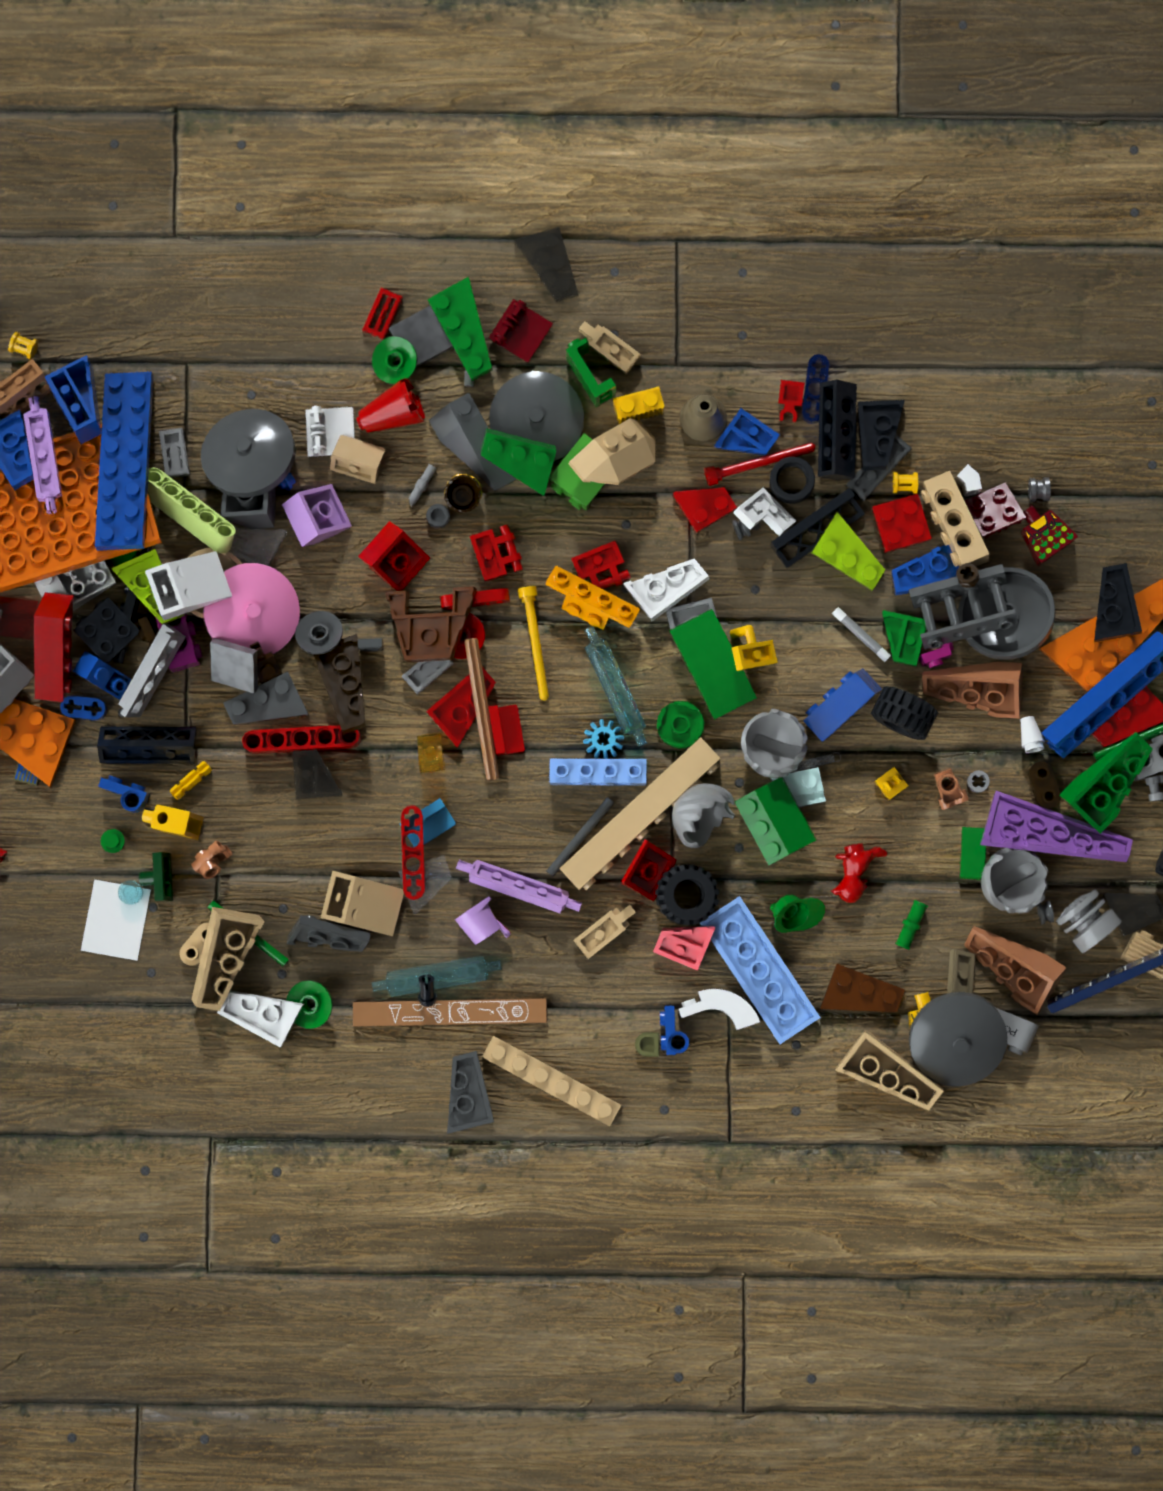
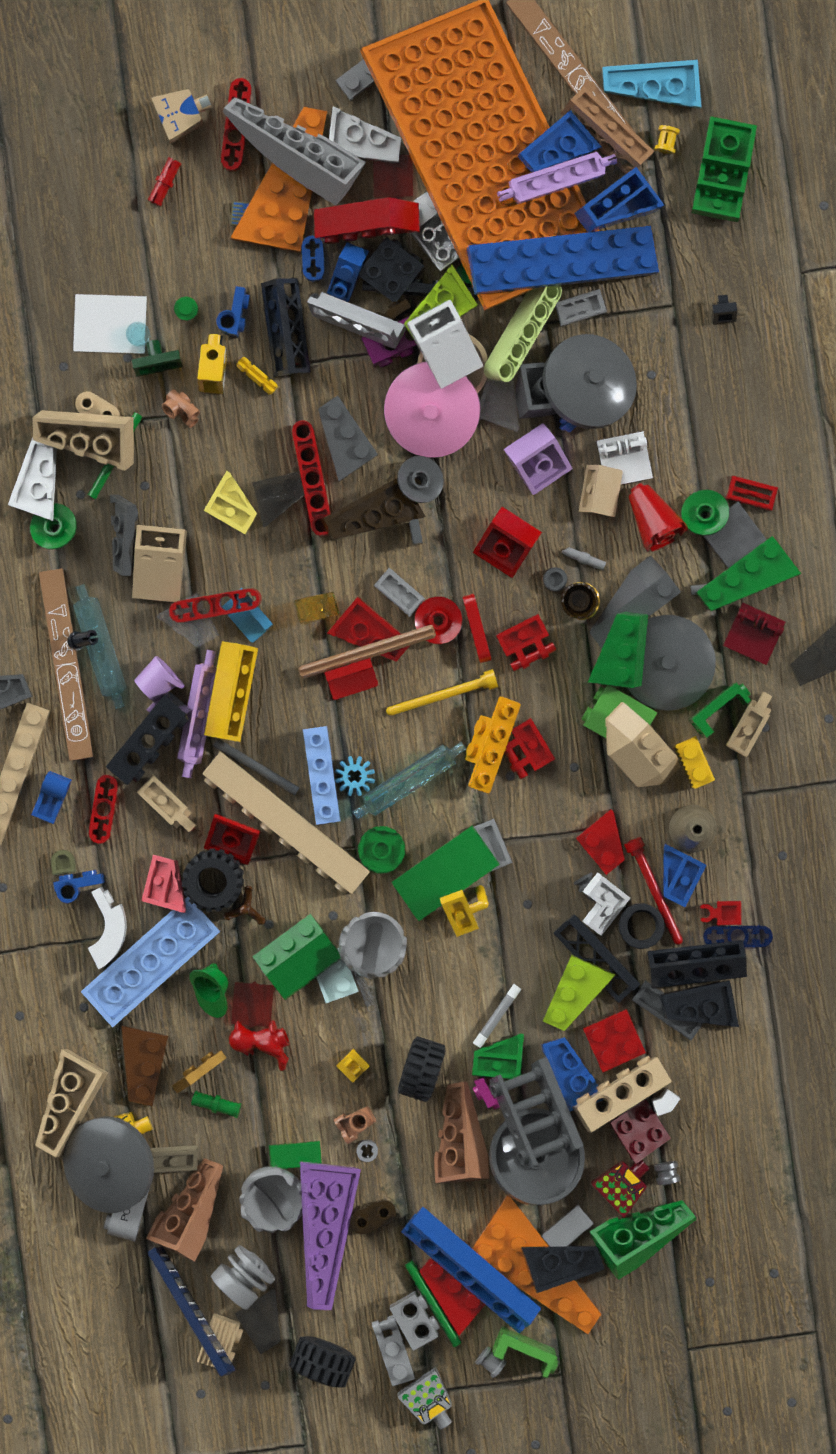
camera: 80 degrees right, 5 degrees up
flat silver tile [210,638,258,693] -> none
dark brown plate [250,642,282,684] -> none
reddish brown wing [386,586,477,662] -> none
white wing [623,559,709,621] -> none
light grey piece [672,783,735,848] -> none
blue wedge [803,668,882,742] -> none
yellow bush [892,472,918,494] -> none
dark brown bush [956,563,980,588] -> none
white cone [1020,716,1045,753] -> none
dark grey bush [1037,901,1054,925] -> none
green wedge [1060,732,1153,834] -> none
none -> blue plate [31,771,72,824]
none -> red beam [89,775,119,844]
none -> black brick [106,691,191,785]
none -> pearl gold wing [172,1051,227,1093]
none -> light yellow wing [204,471,257,535]
none -> yellow brick [204,641,258,742]
none -> reddish brown piece [223,885,265,925]
none -> clear red piece [231,981,274,1028]
none -> light grey tile [541,1205,594,1246]
none -> green wedge [590,1200,696,1280]
none -> green slope [691,116,757,222]
none -> black tile [712,295,738,324]

